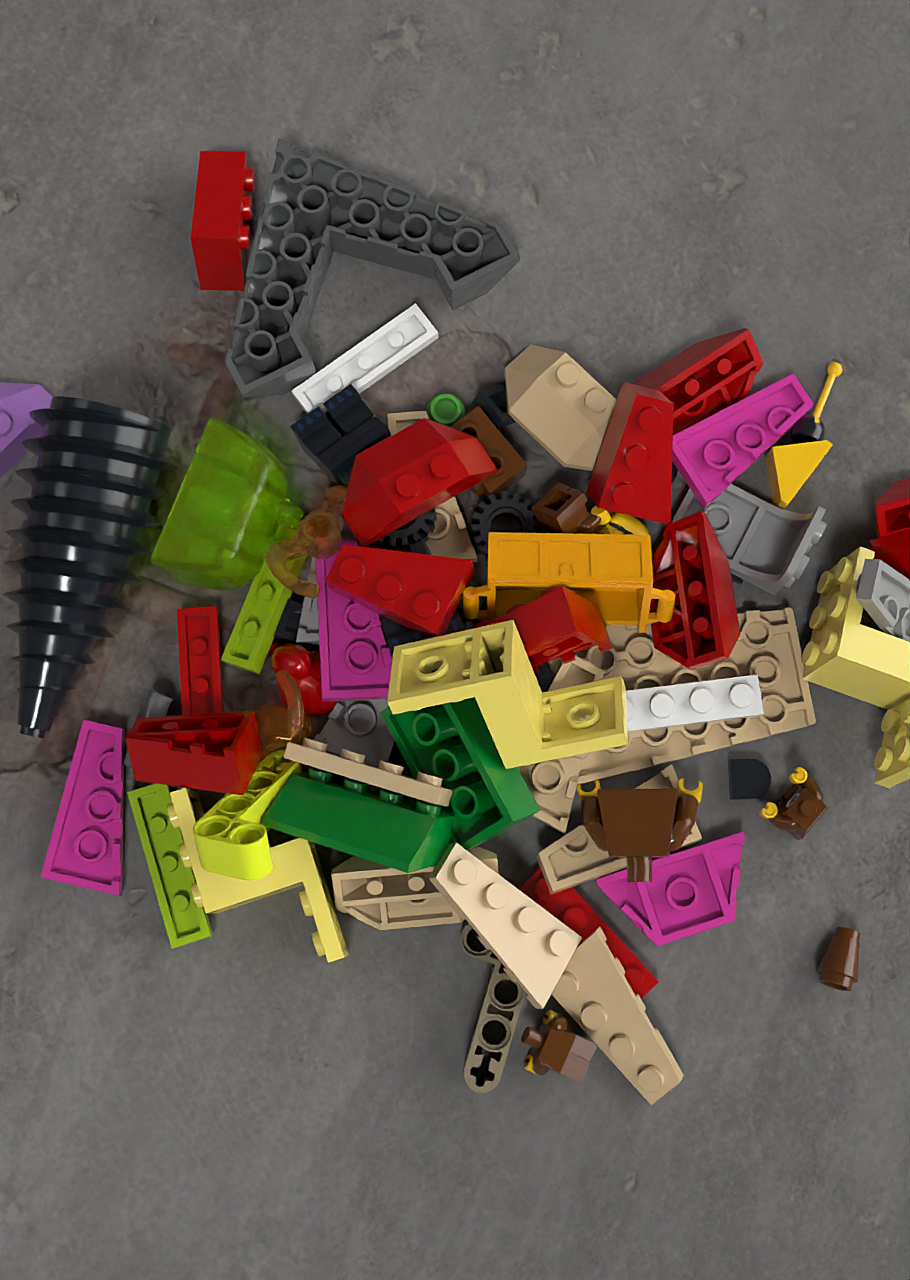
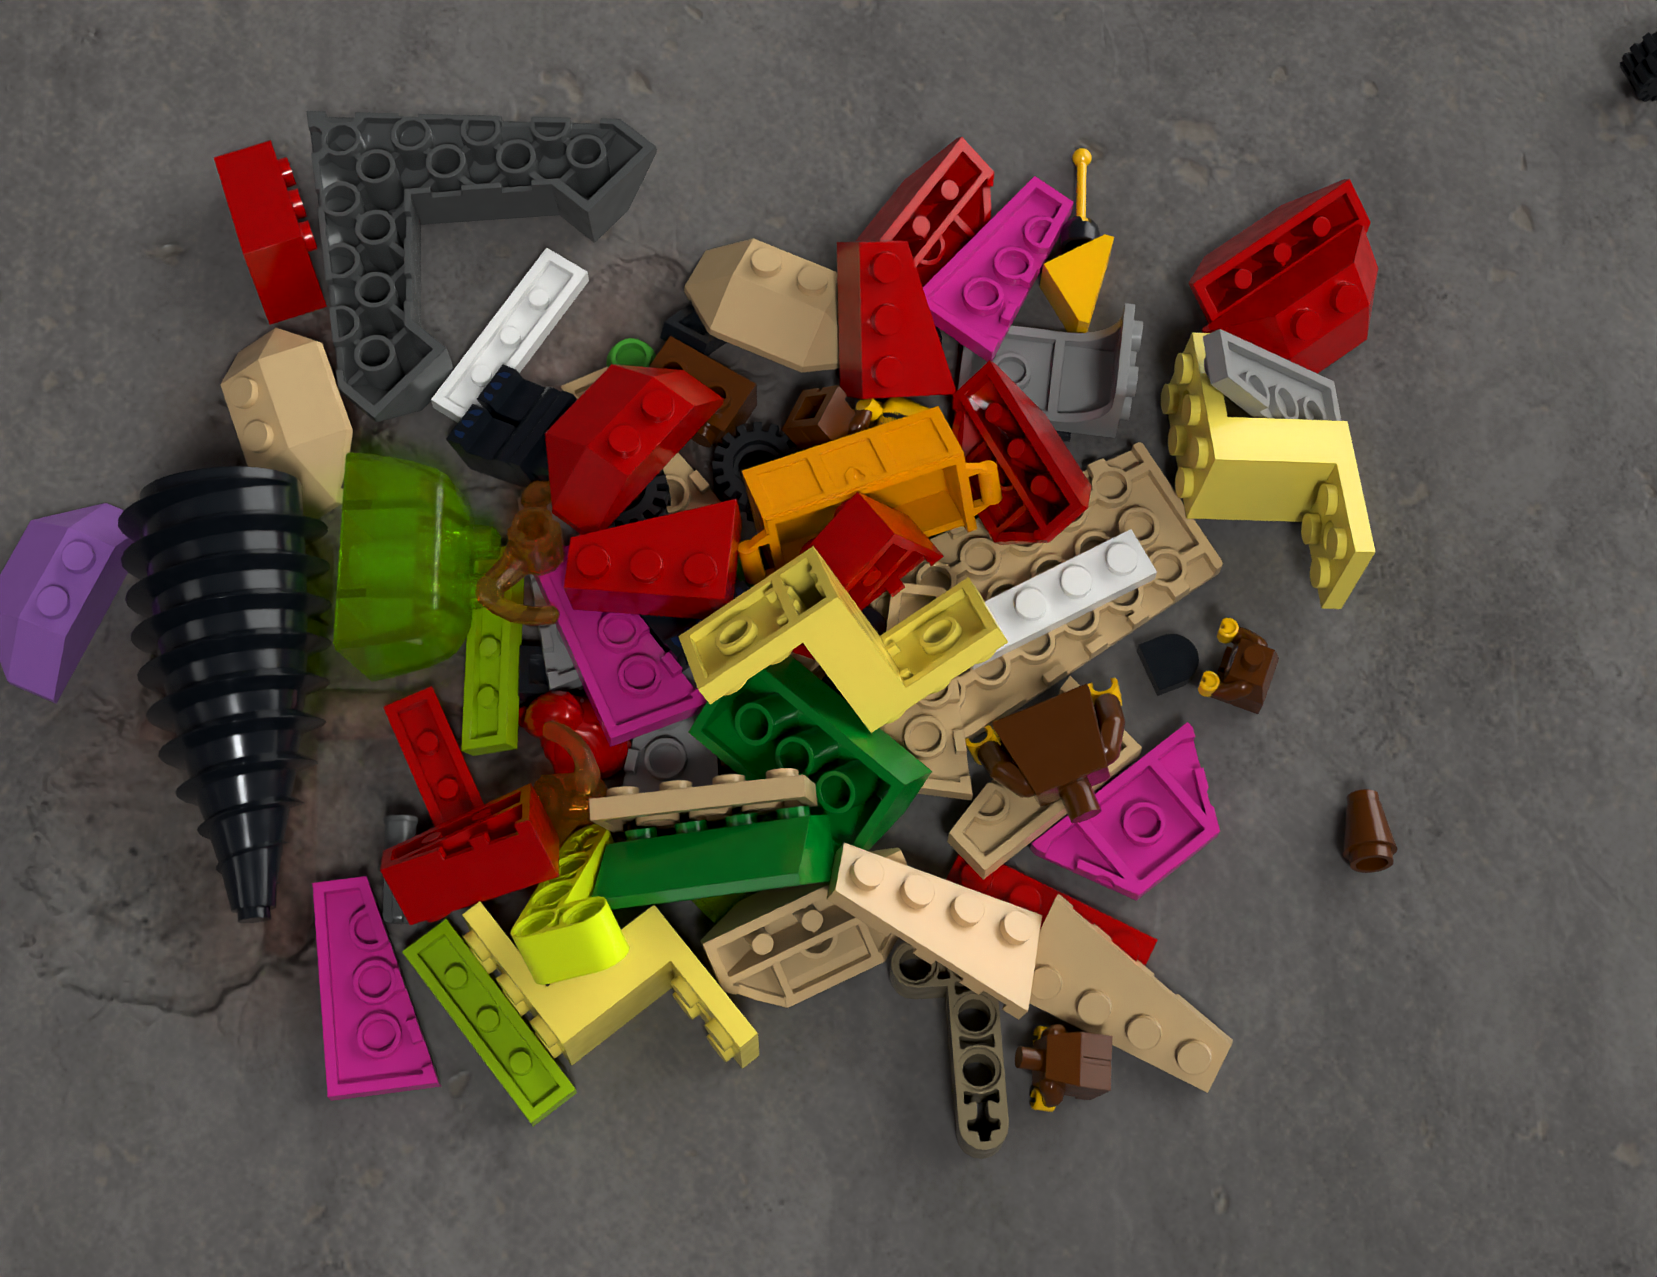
camera: 20 degrees left, 10 degrees down
none -> tan wedge [220,328,353,519]

